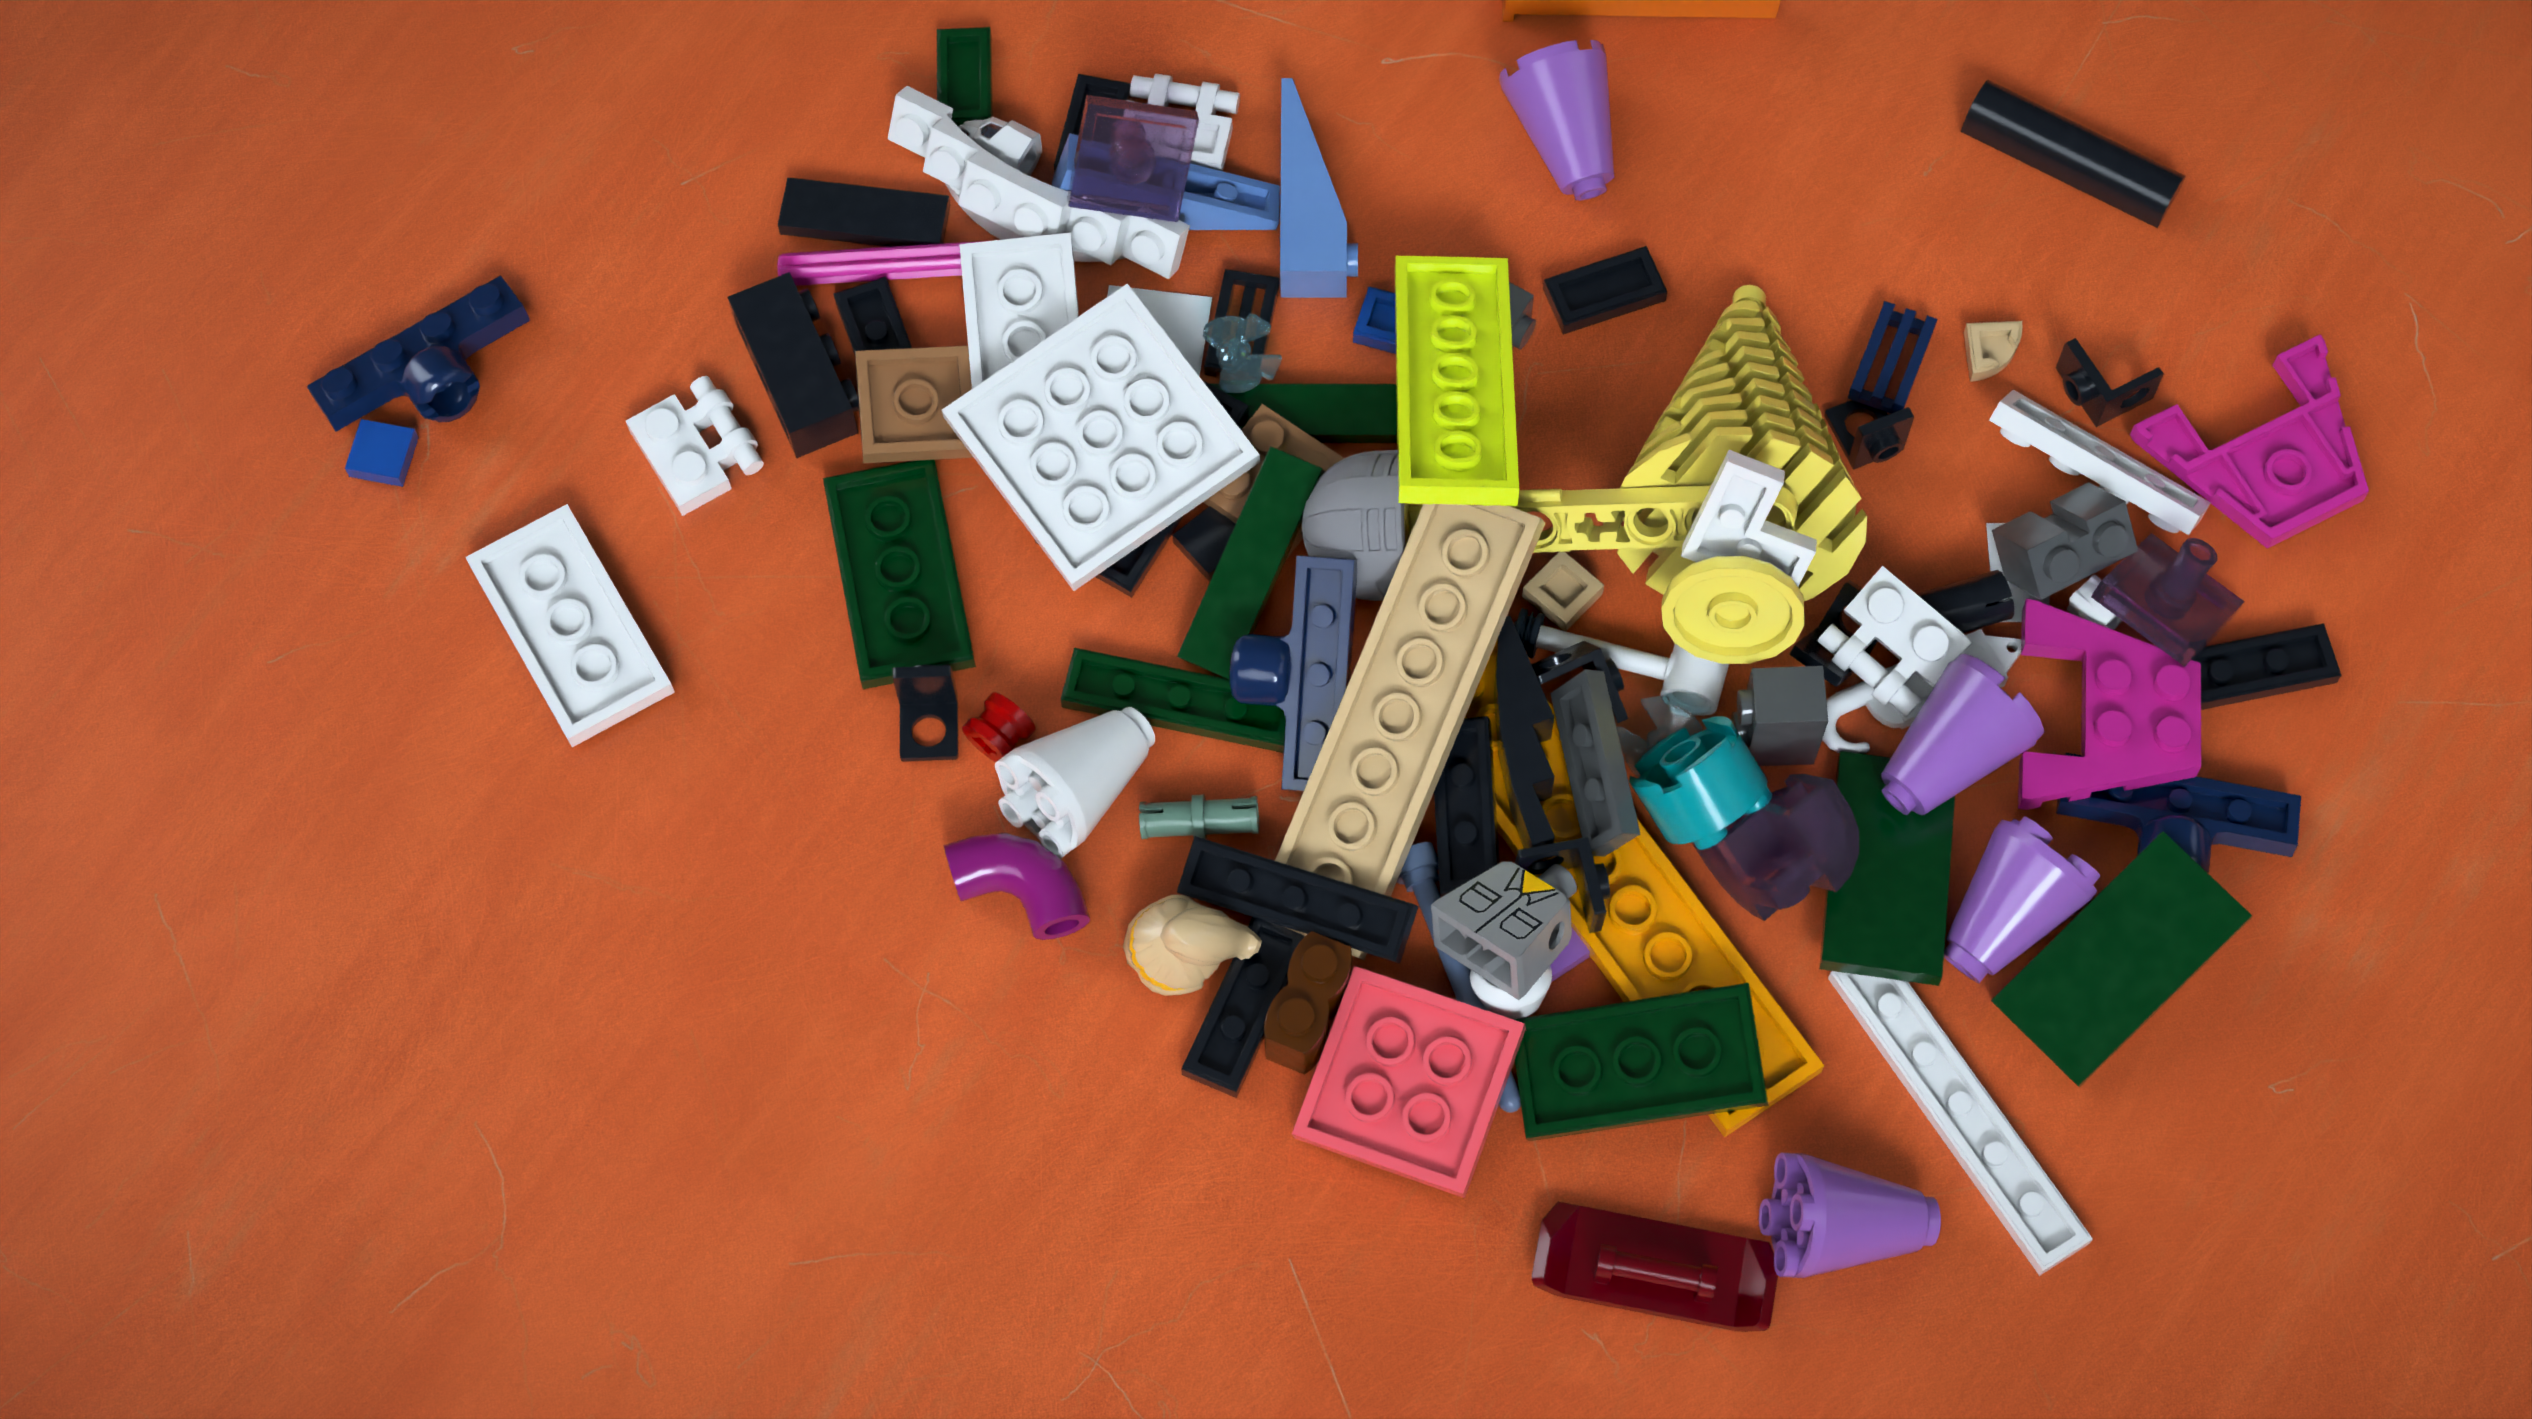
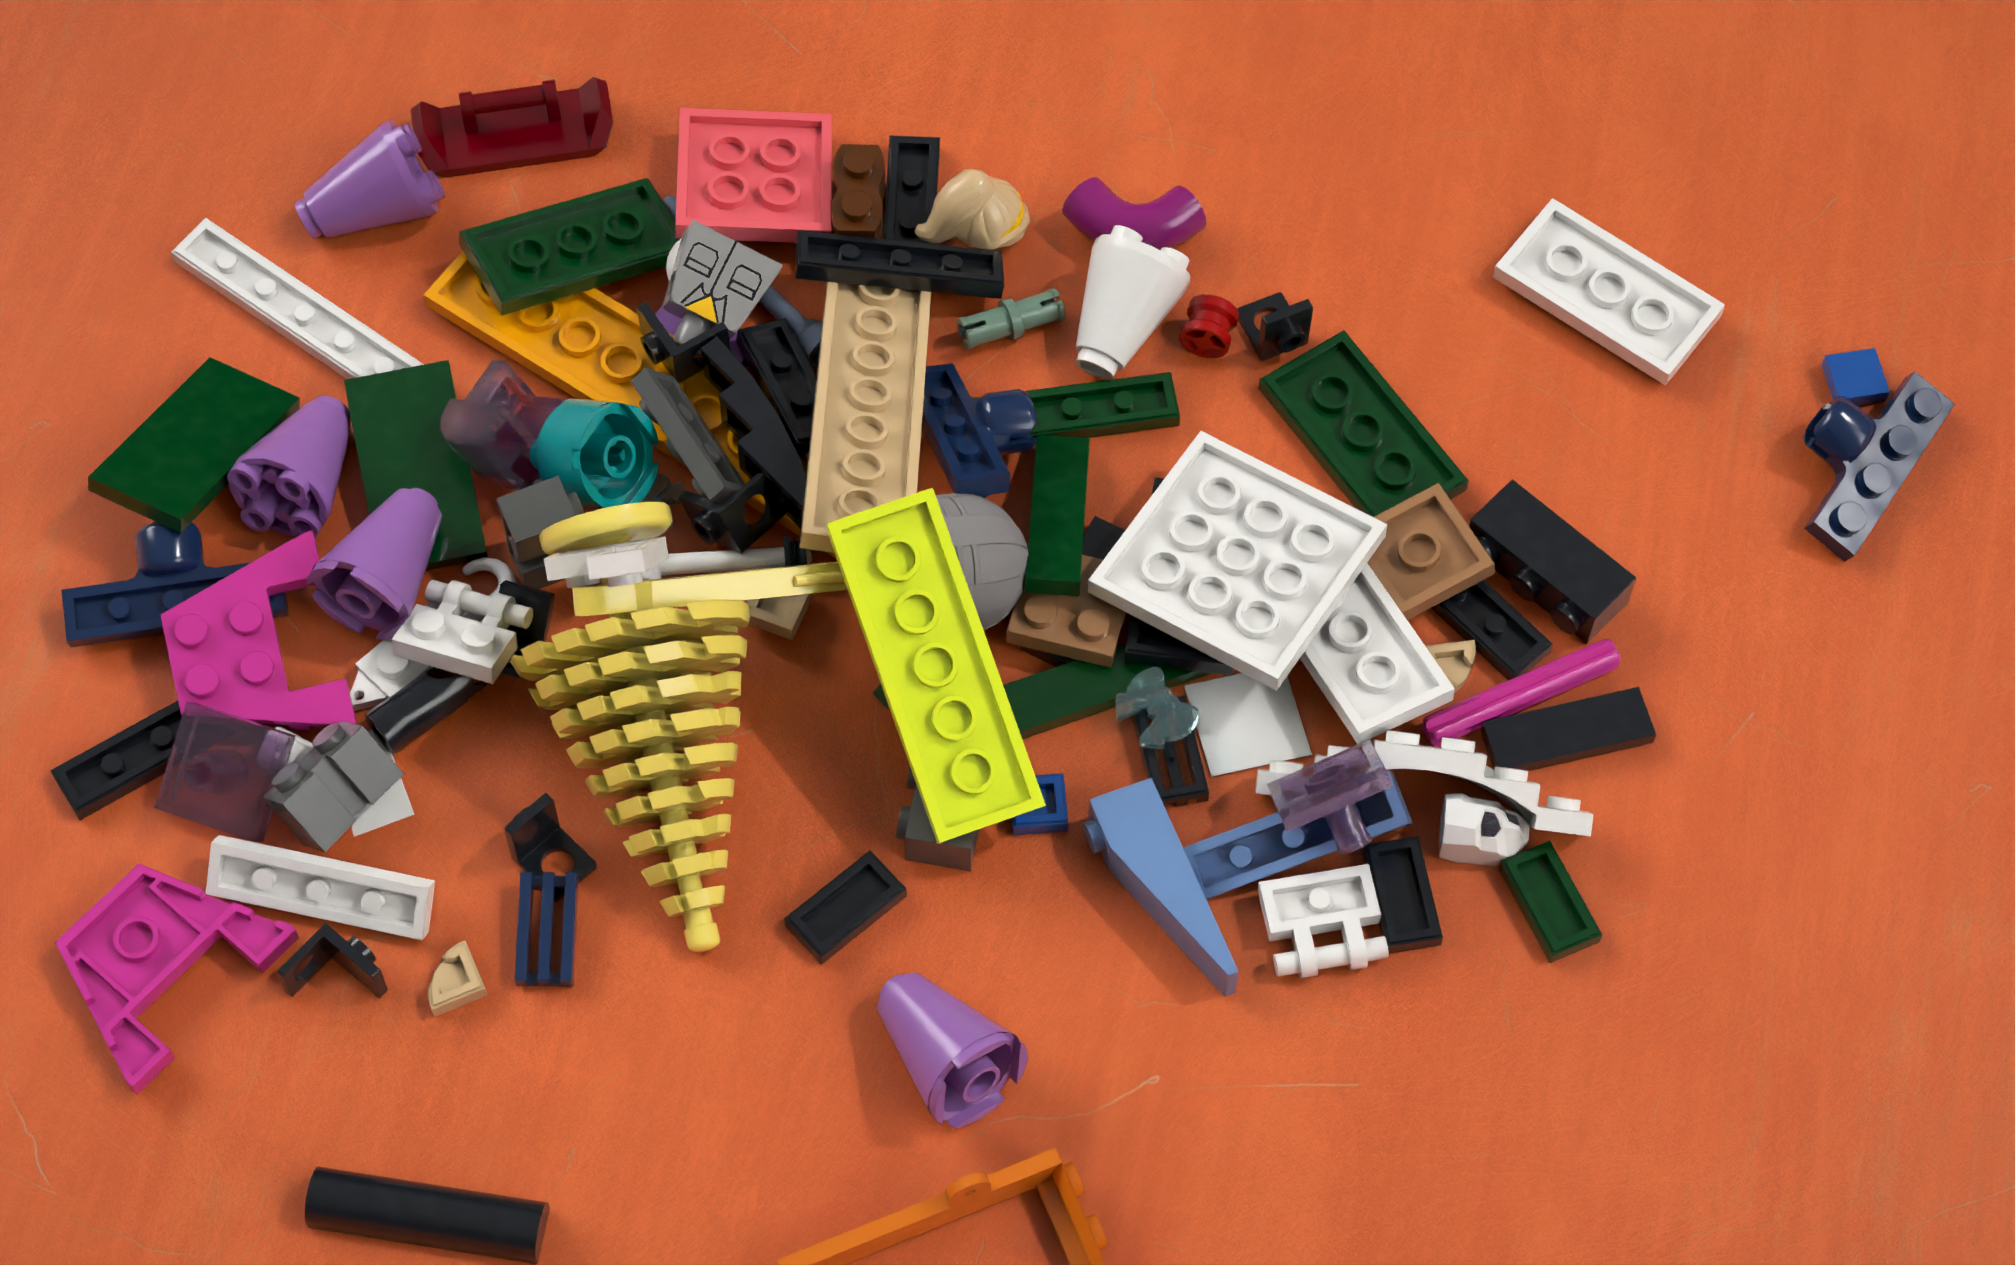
camera: 155 degrees right, 5 degrees down
white plate [626,376,764,516] -> none
none -> tan tile [1426,640,1476,693]

